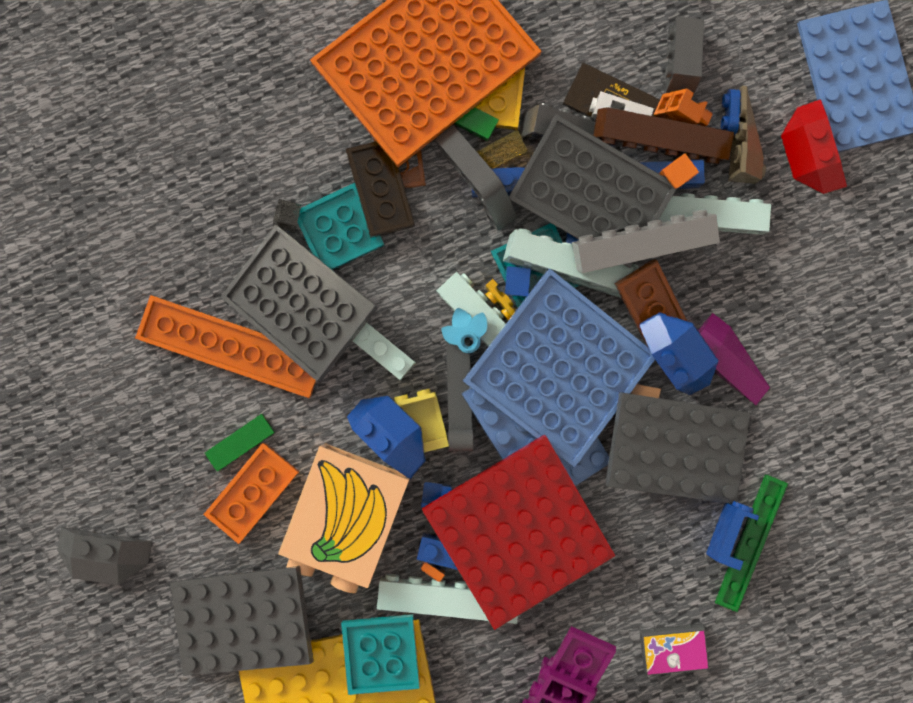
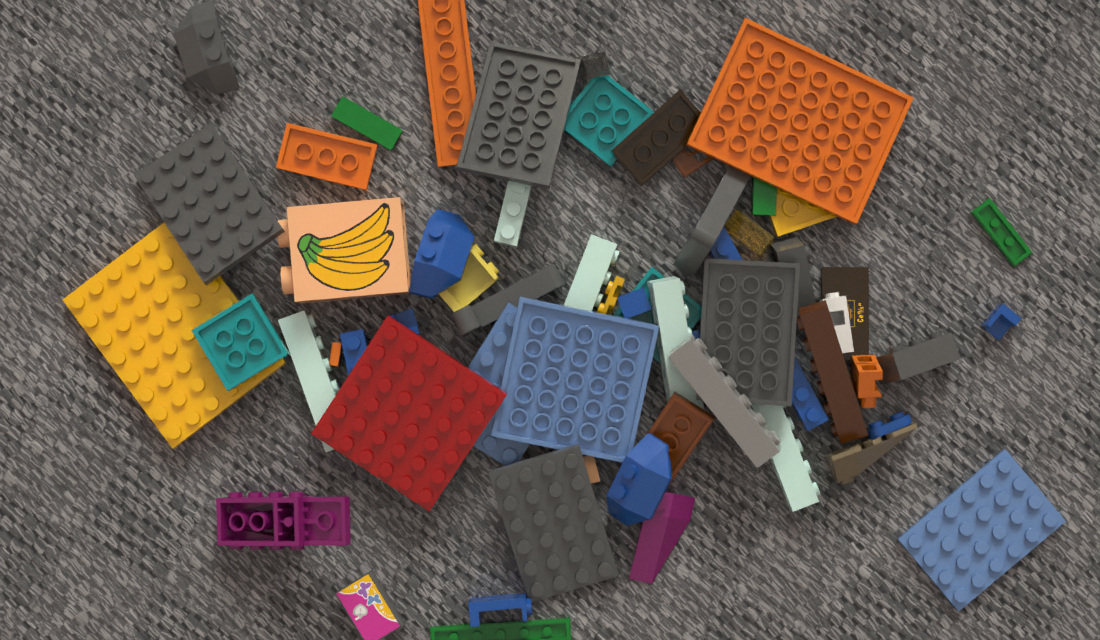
camera: 65 degrees right, 0 degrees up
medium azure plate [441,308,487,353] -> none
orange panel [659,153,699,189] -> none
red wedge [781,99,847,194] -> none

